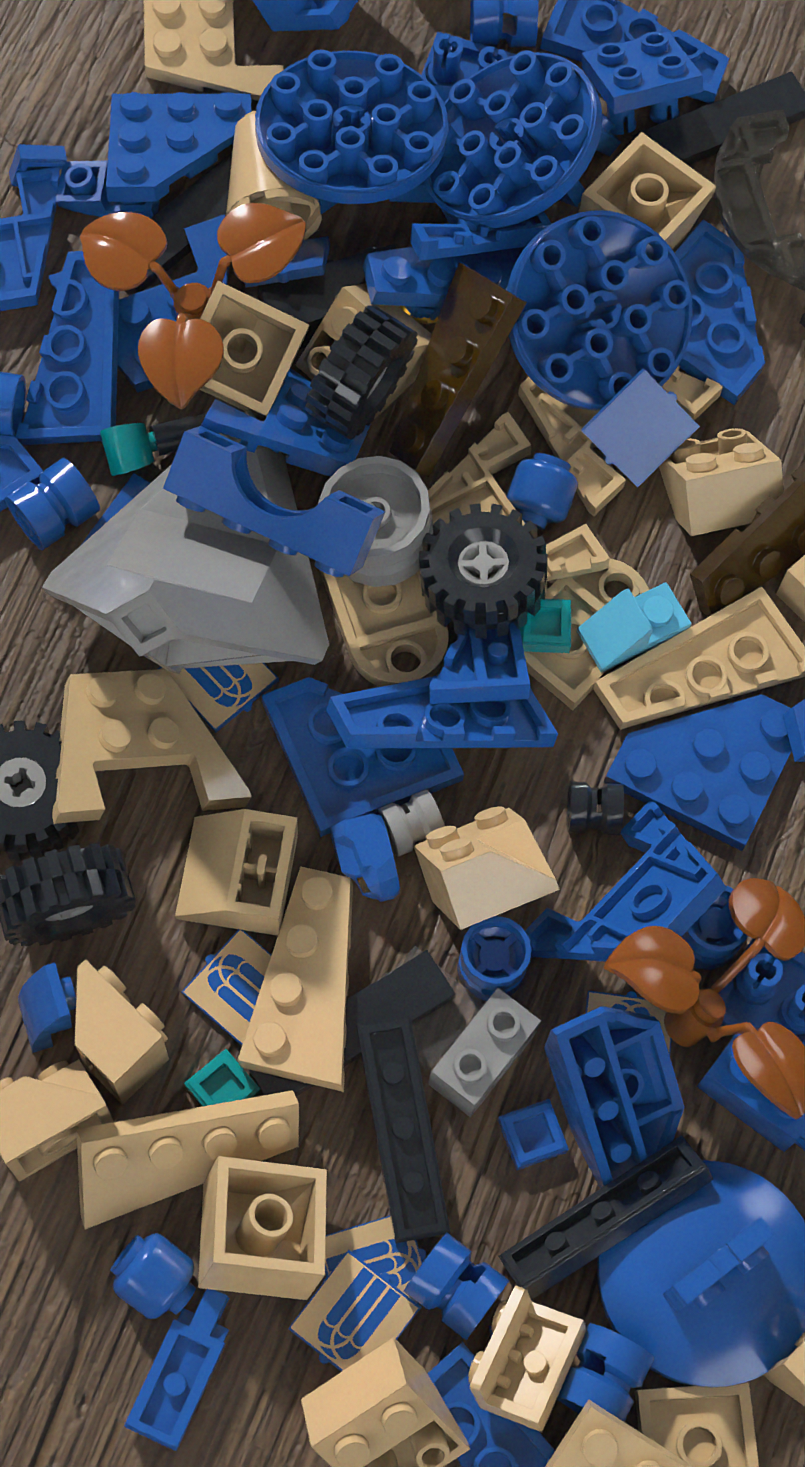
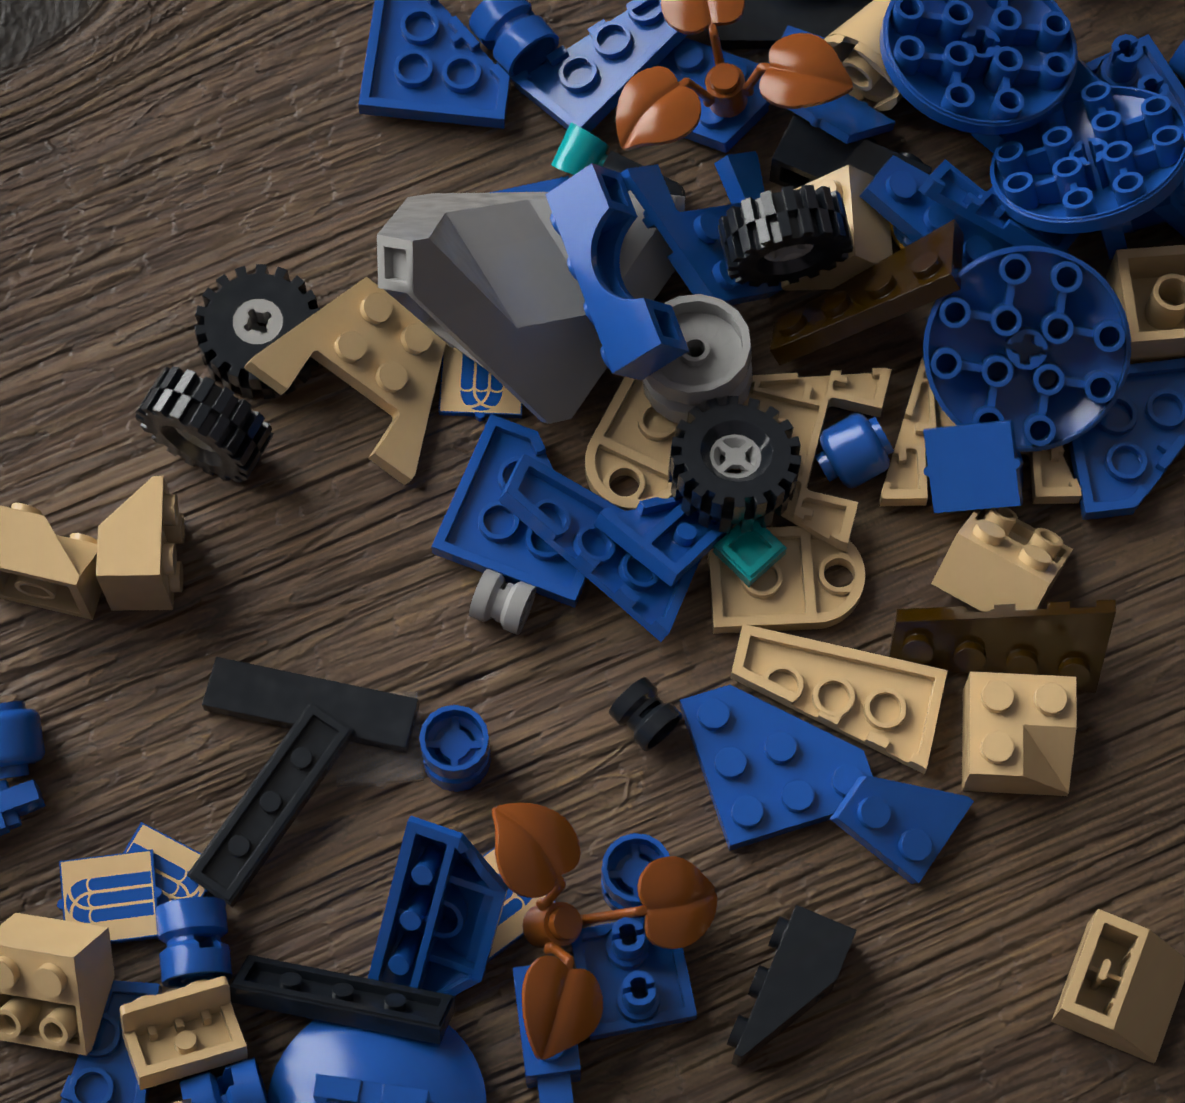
camera: 50 degrees right, 0 degrees up
blue wheel [5,458,101,551] -> none
blue slope [18,963,76,1053] -> none
tan wing [76,1090,299,1229] -> none
tan slope [175,809,298,936] -> none
piece [181,929,271,1046] -> none
teal tile [184,1049,261,1107] -> none
tan slope [198,1156,327,1300] -> none
tan slope [200,281,309,421] -> none
tan wing [238,867,353,1092] -> none
blue rock [330,814,400,902] -> none
tan slope [413,807,559,930] -> none
light grey brick [428,988,541,1117] -> none
blue tile [498,1099,569,1171] -> none
blue wing [525,800,727,962] -> none
medium azure slope [577,582,691,673] -> none

